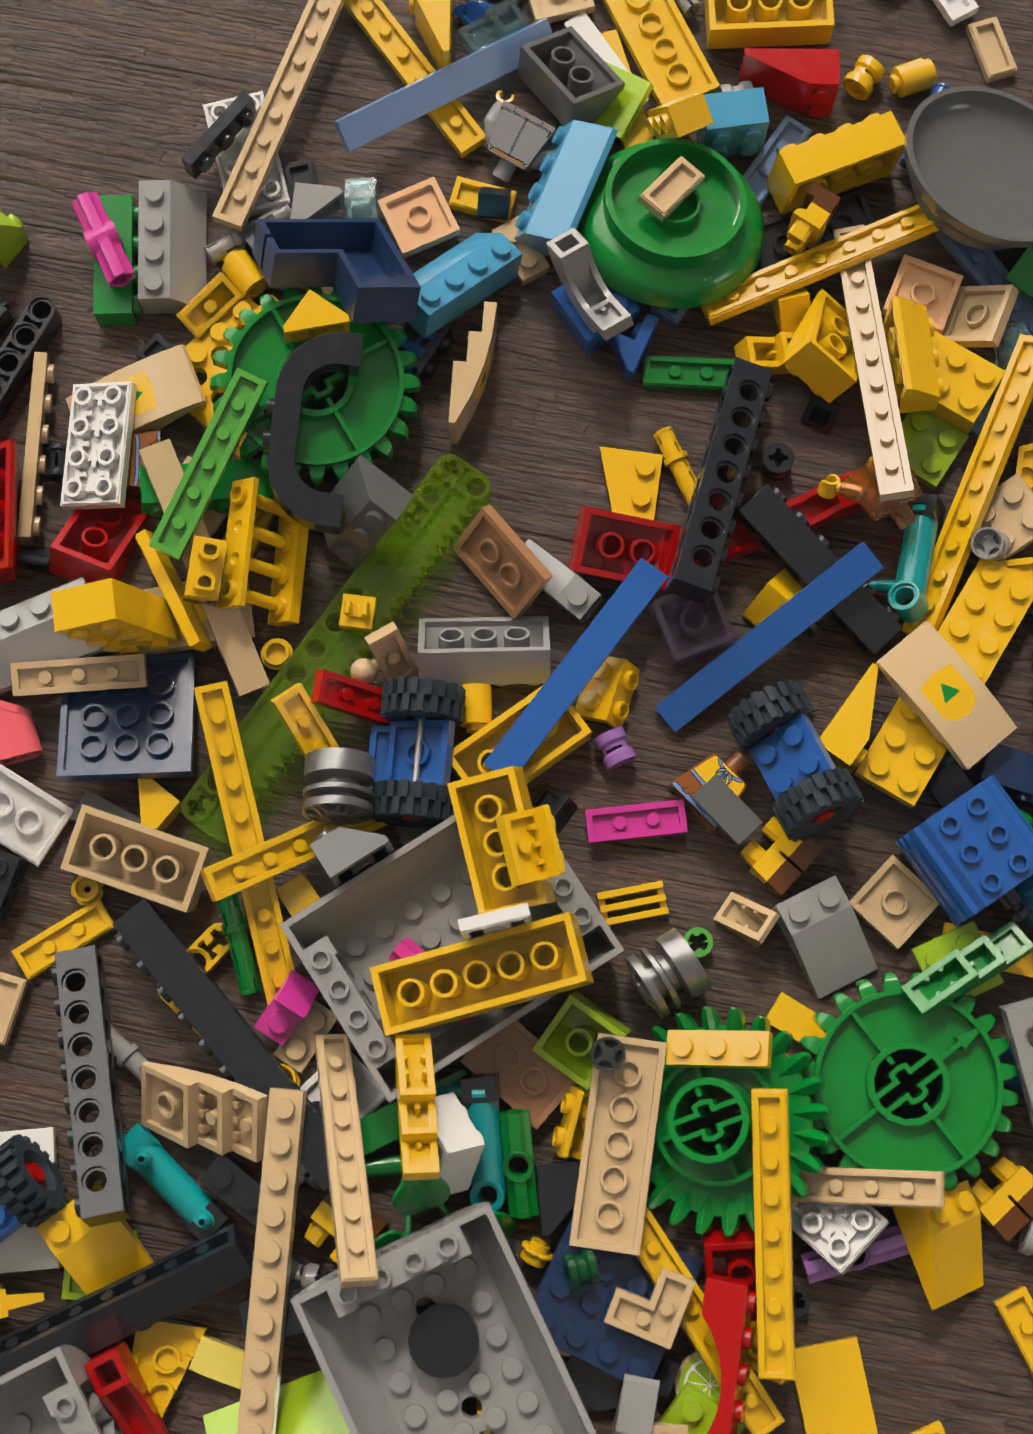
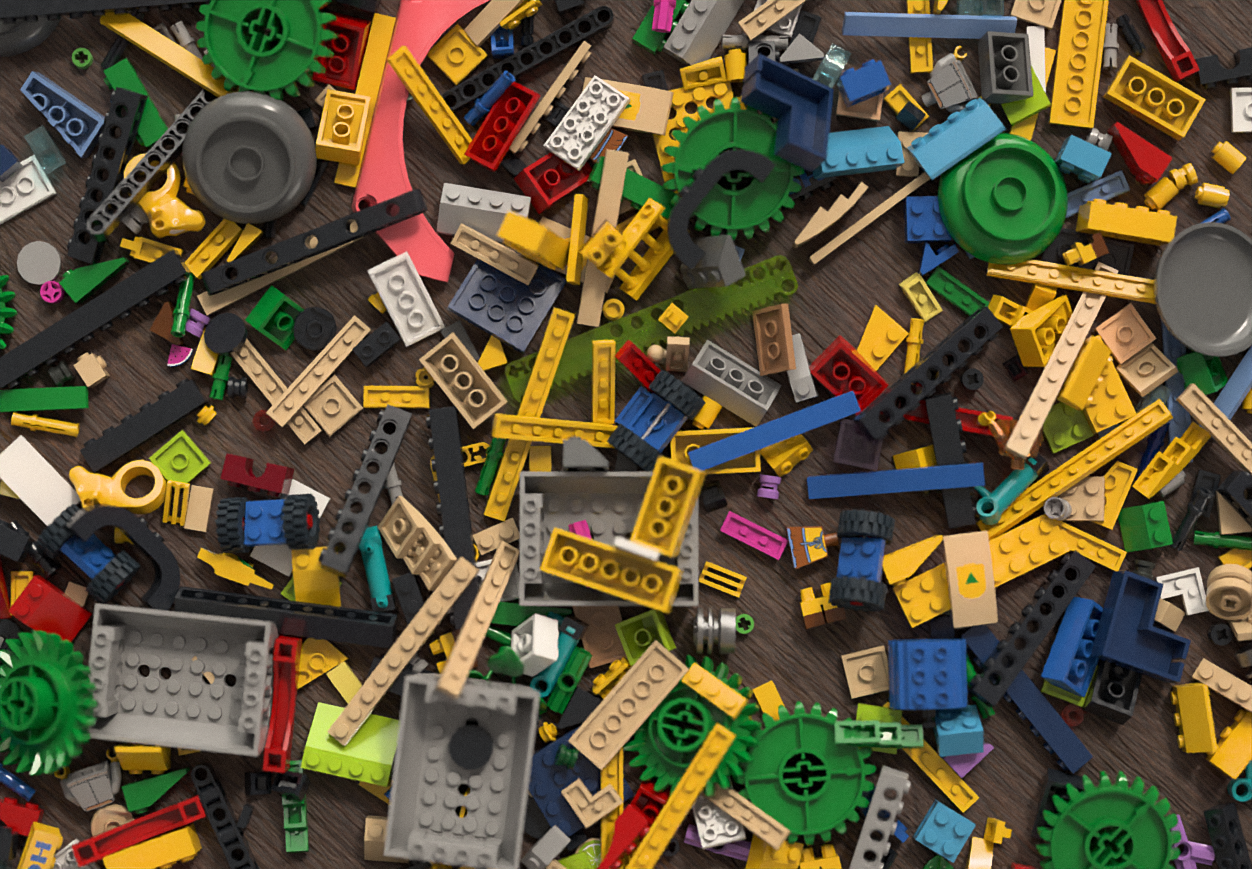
camera: 30 degrees right, 10 degrees up
bright green plate [149,367,268,562] -> none
dark pink slope [254,969,319,1046] -> none
yellow slope [283,289,350,343] -> none
flat silver wheel [302,747,376,825] -> none
yellow slope [395,1033,440,1181] -> none
yellow bracket [495,804,565,887] -> none
light grey arch [546,227,634,340] -> none
pearl dark grey wheel [590,1037,626,1072] -> none
tan tile [638,156,705,222] -> none
yellow brick [646,92,714,139] -> none
dark grey tile [691,774,763,847] -> none
tan slope [714,892,780,948] -> none
light grey slope [771,875,878,999] -> none
none -> tan tile [809,173,930,266]
none -> blue brick [837,59,891,108]
none -> light yellow slope [899,273,943,323]
none -> yellow brick [1144,177,1179,210]
none -> yellow brick [1211,141,1247,174]

